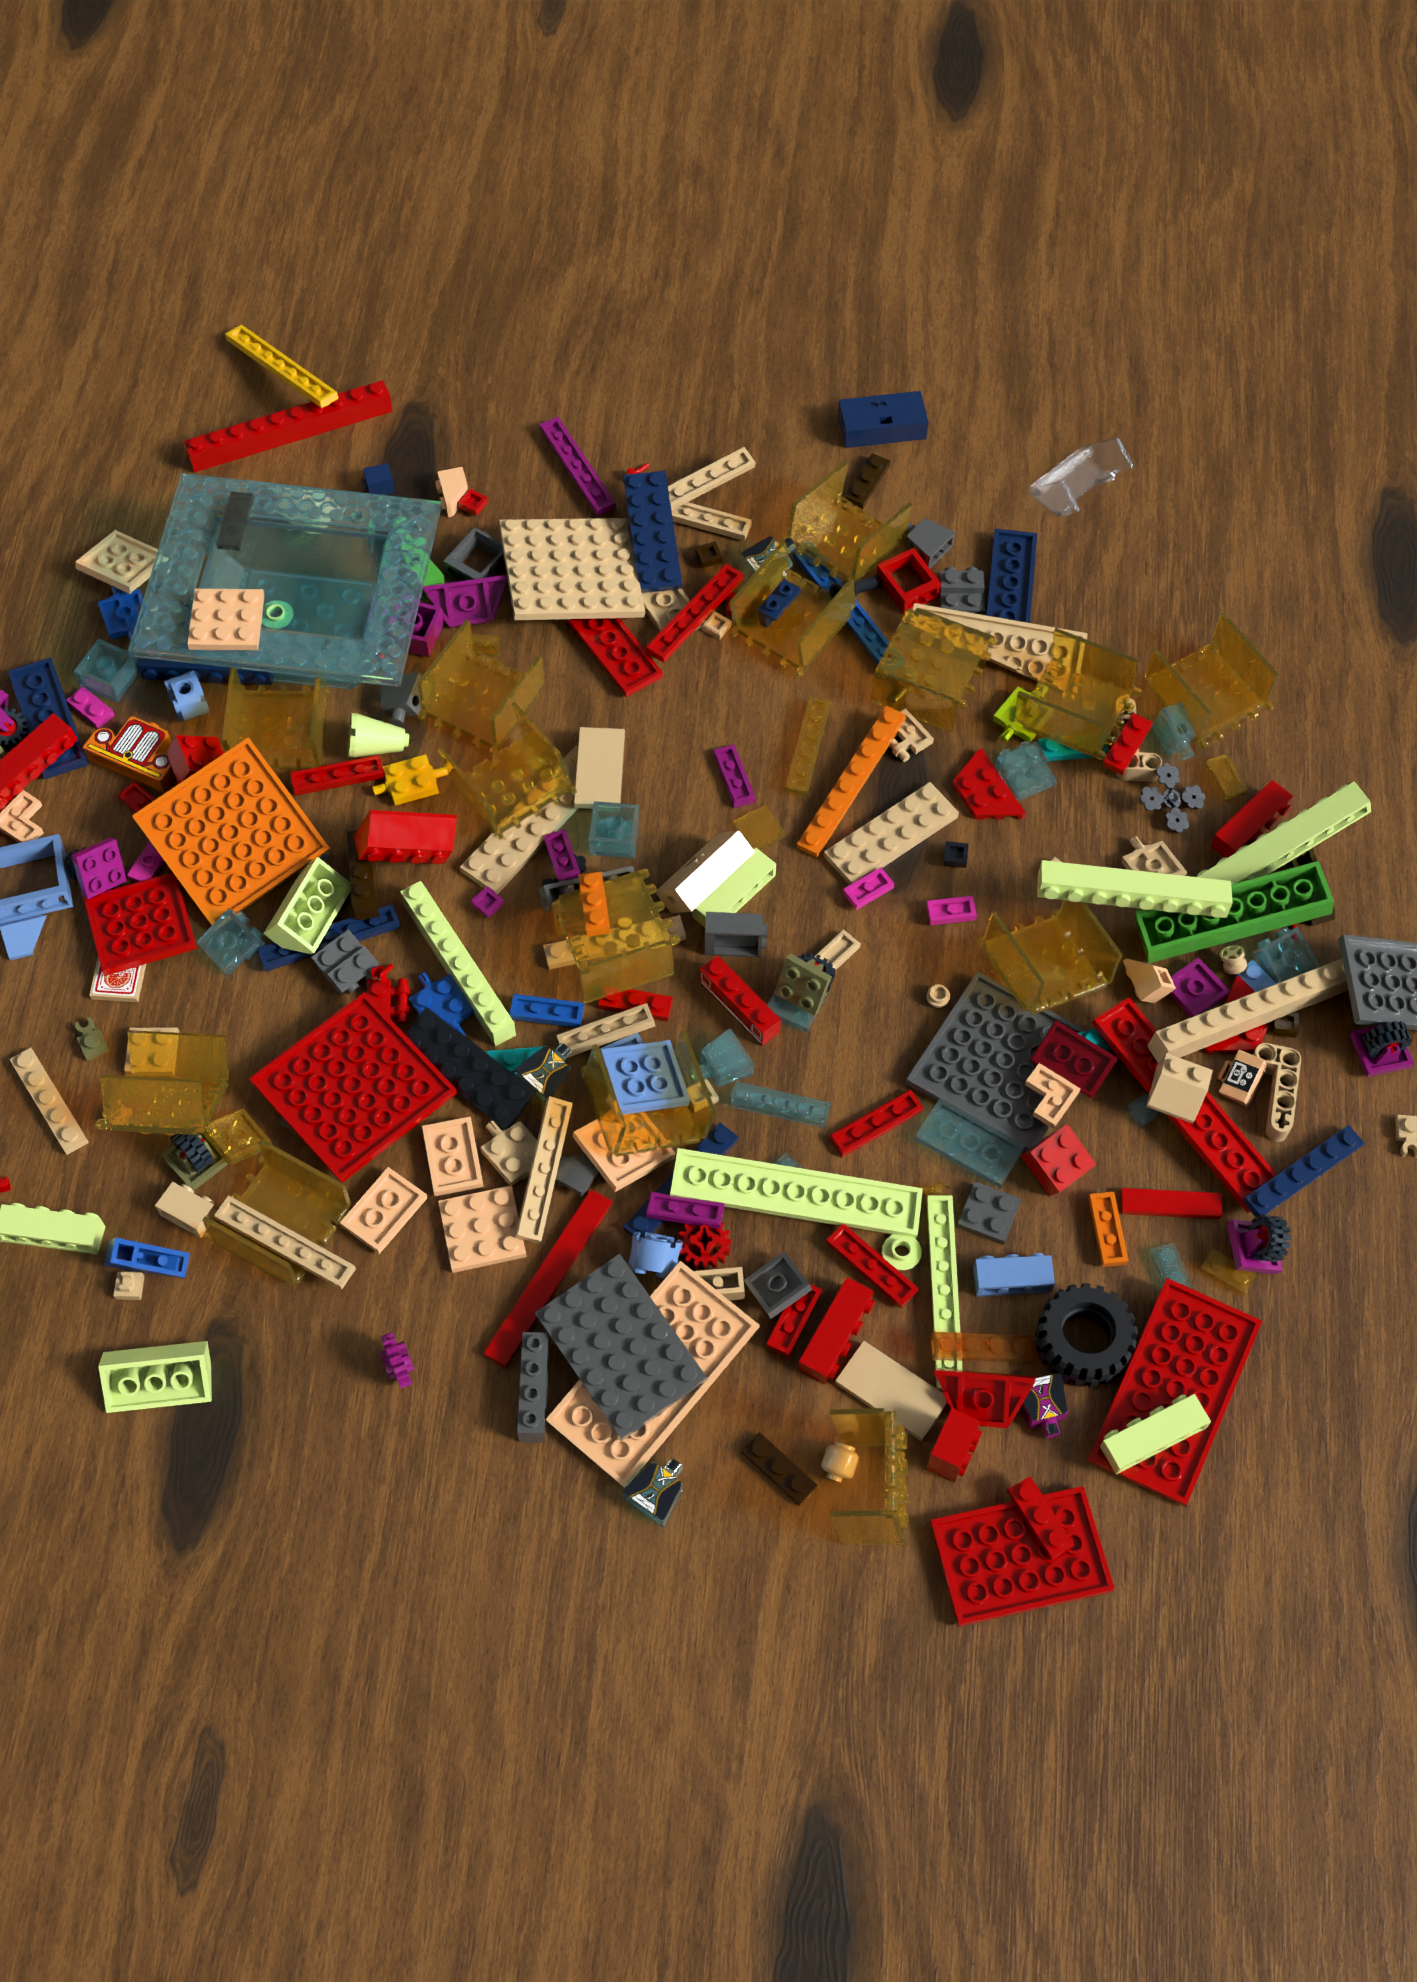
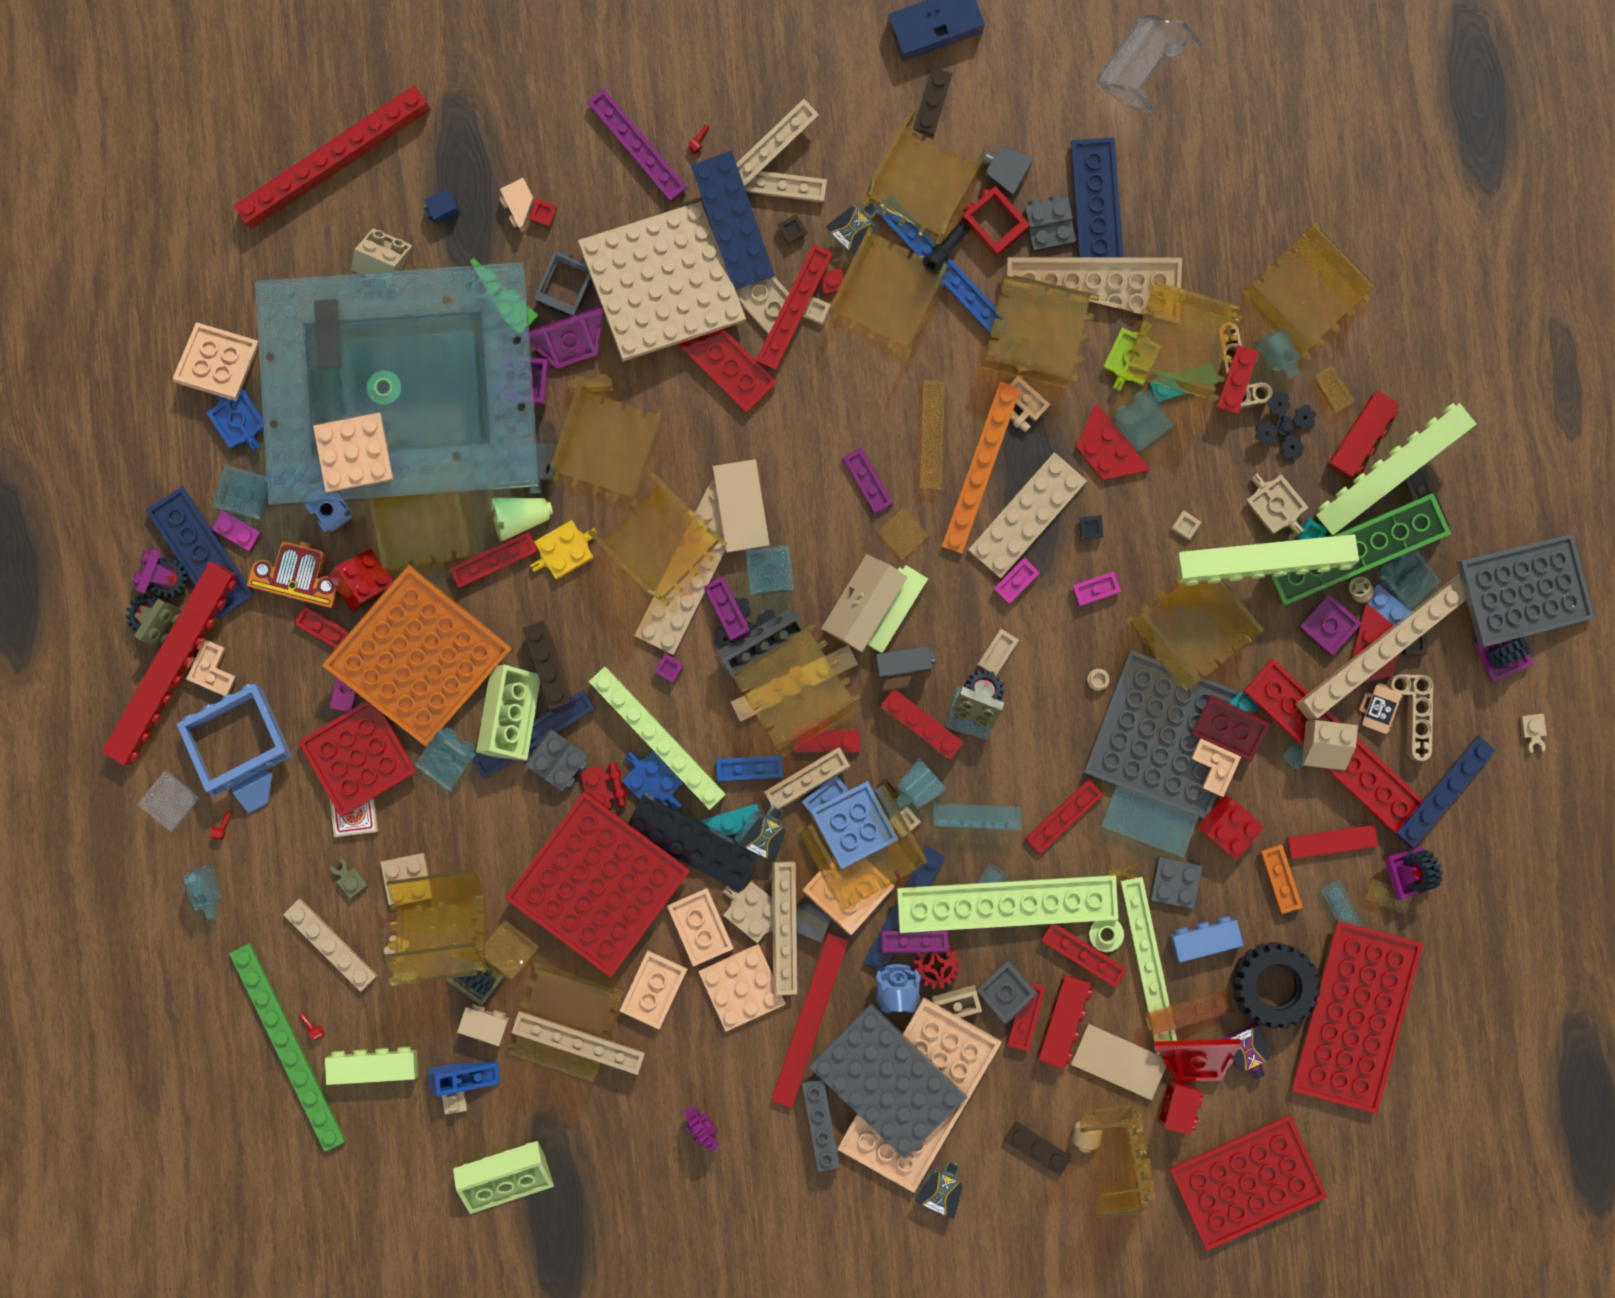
camera: 10 degrees left, 25 degrees up
magenta plate [65,837,127,899] -> none
yellow plate [225,325,338,408] -> none
slope [354,810,457,865] -> none
red hand [371,964,394,982] -> none
orange plate [578,872,611,937] -> none
dark blue bracket [758,579,801,628] -> none
red plate [1007,1476,1074,1560] -> none
yellowish green brick [1100,1394,1211,1475] -> none
light nougat slope [1123,959,1176,1004] -> none

